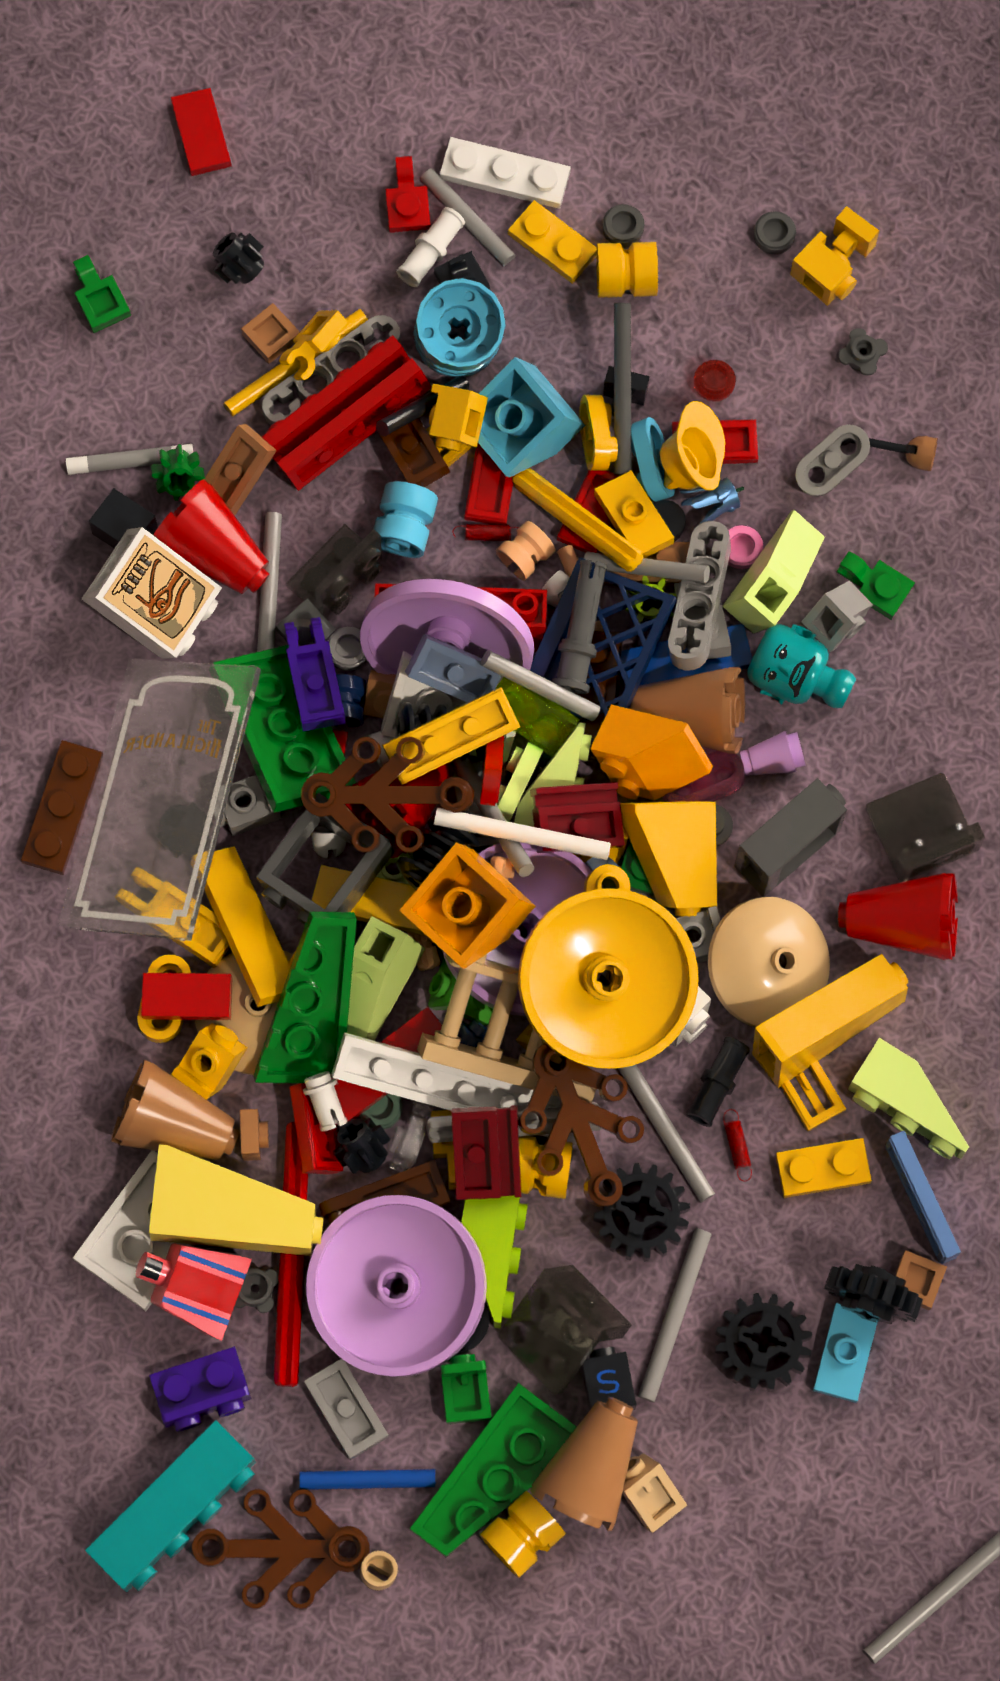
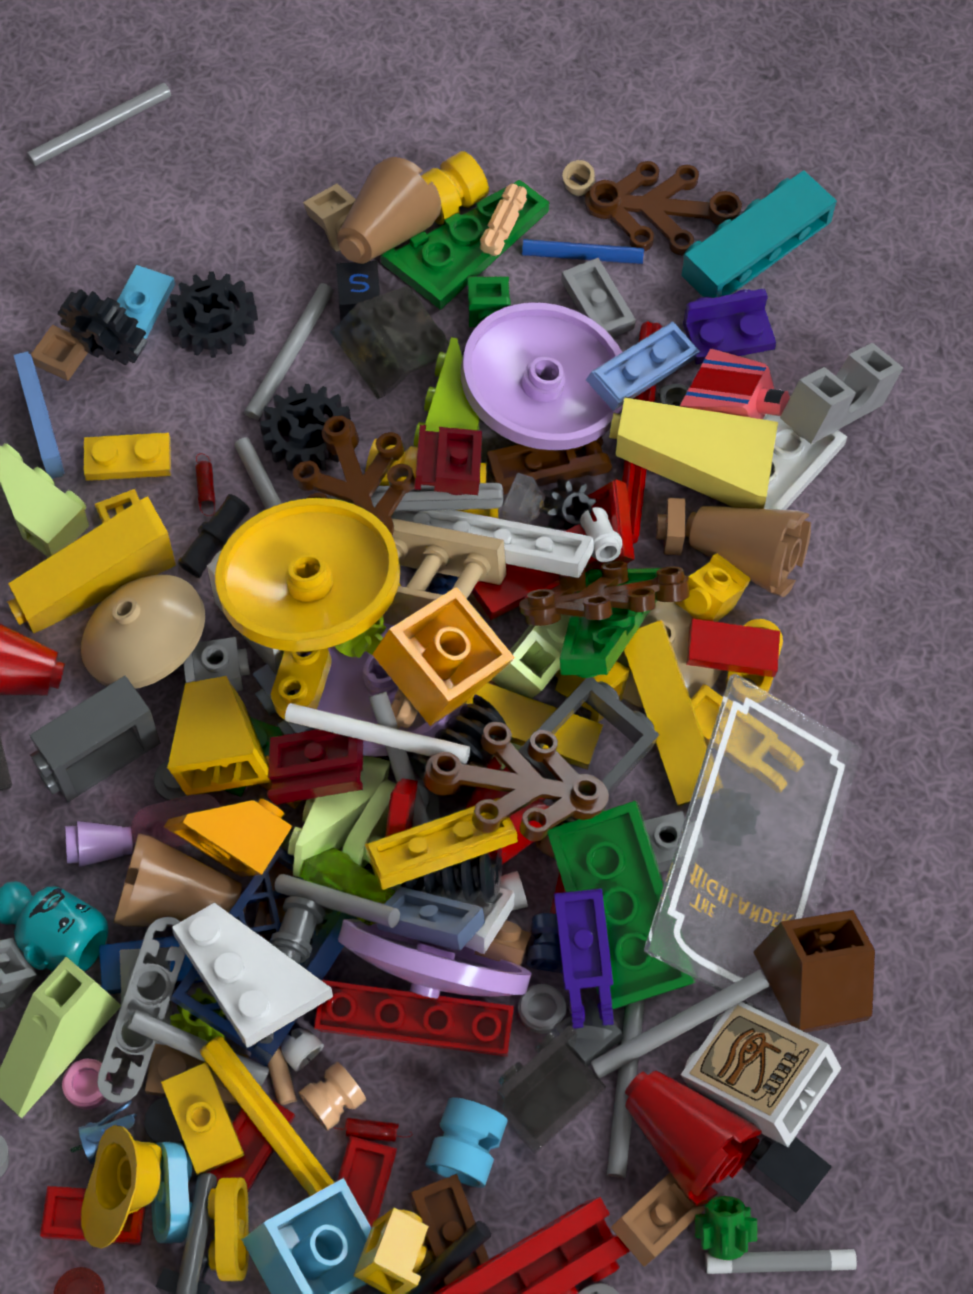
camera: 175 degrees left, 10 degrees down
reddish brown plate [21,740,104,875] -> none
none -> white wing [172,903,333,1048]
none -> light nougat axle [480,183,527,256]
none -> reddish brown plant [519,561,690,626]
none -> medium blue tile [586,321,700,411]
none -> light grey bar [591,969,769,1078]
none -> reddish brown slope [753,910,875,1033]
none -> light grey arch [780,343,903,444]

